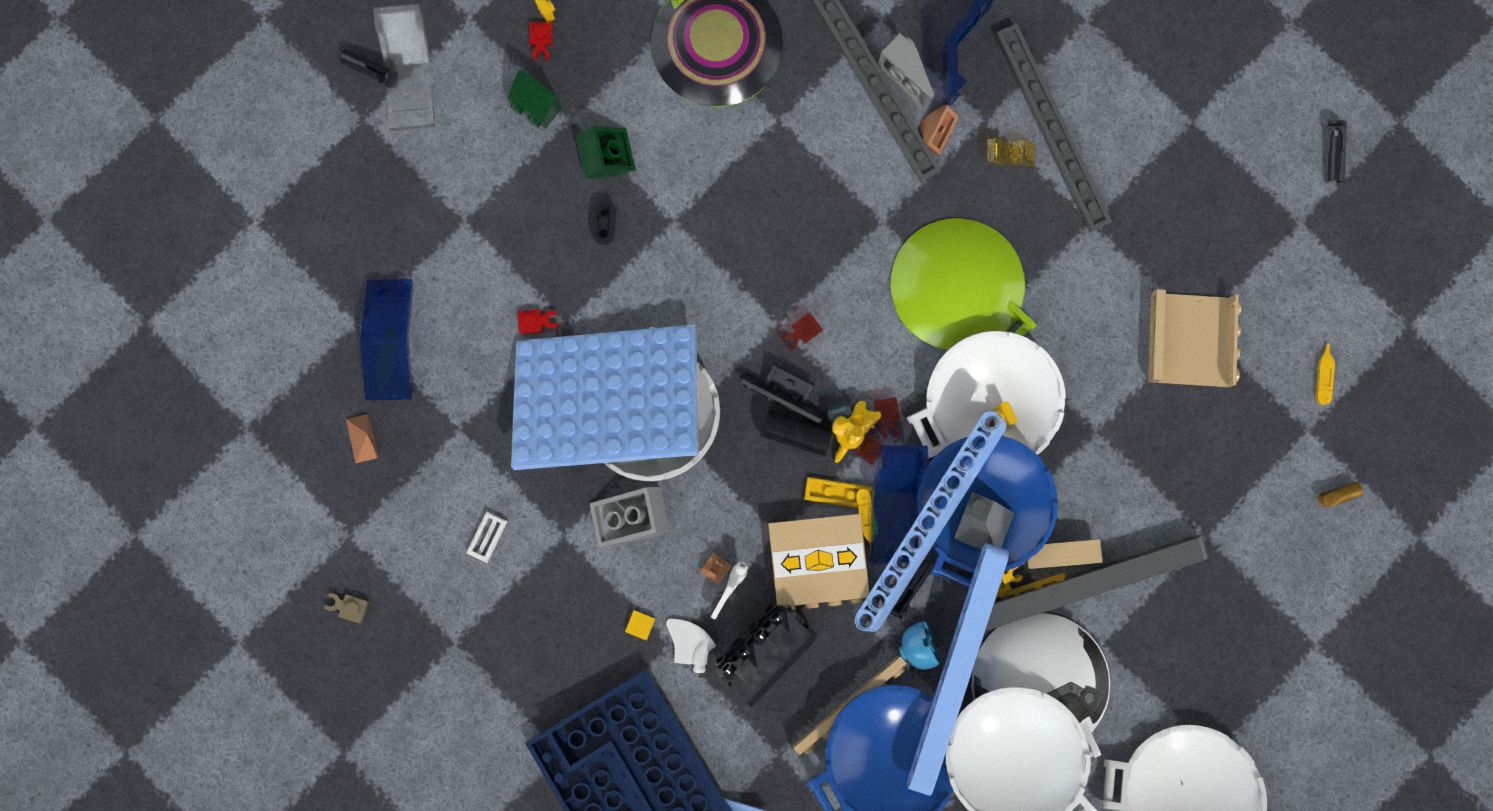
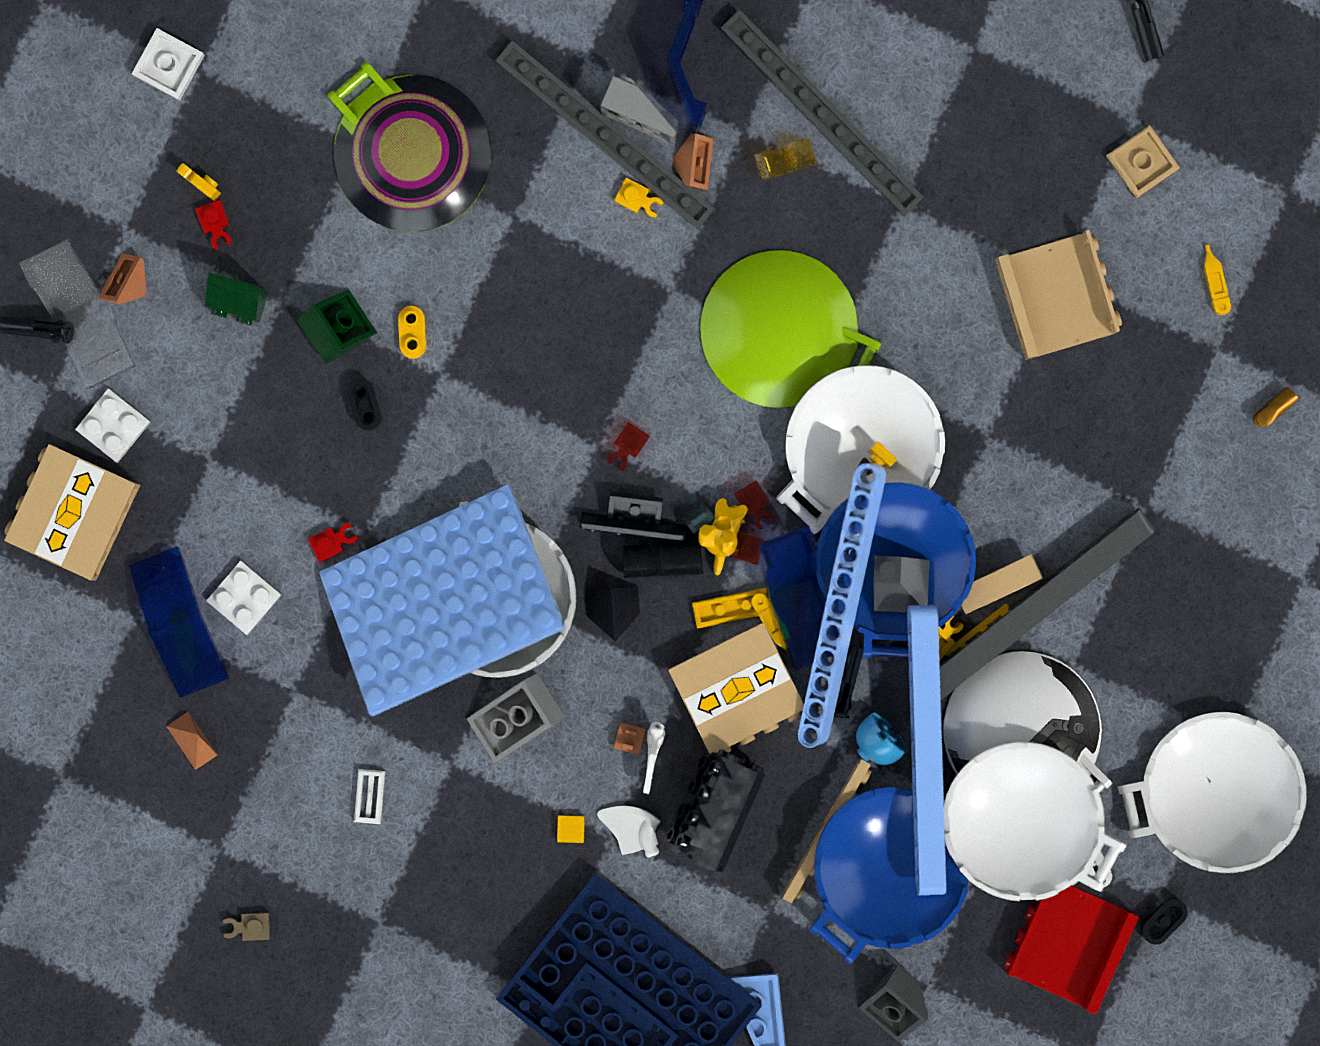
camera: 20 degrees left, 5 degrees up
none -> tan panel [4,444,140,581]
none -> white plate [75,388,151,463]
none -> nougat slope [98,253,146,305]
none -> white plate [207,561,282,635]
none -> yellow plate [398,306,426,359]
none -> black slope [585,587,640,641]
none -> yellow plate [614,177,664,218]
none -> tan tile [1106,125,1180,198]

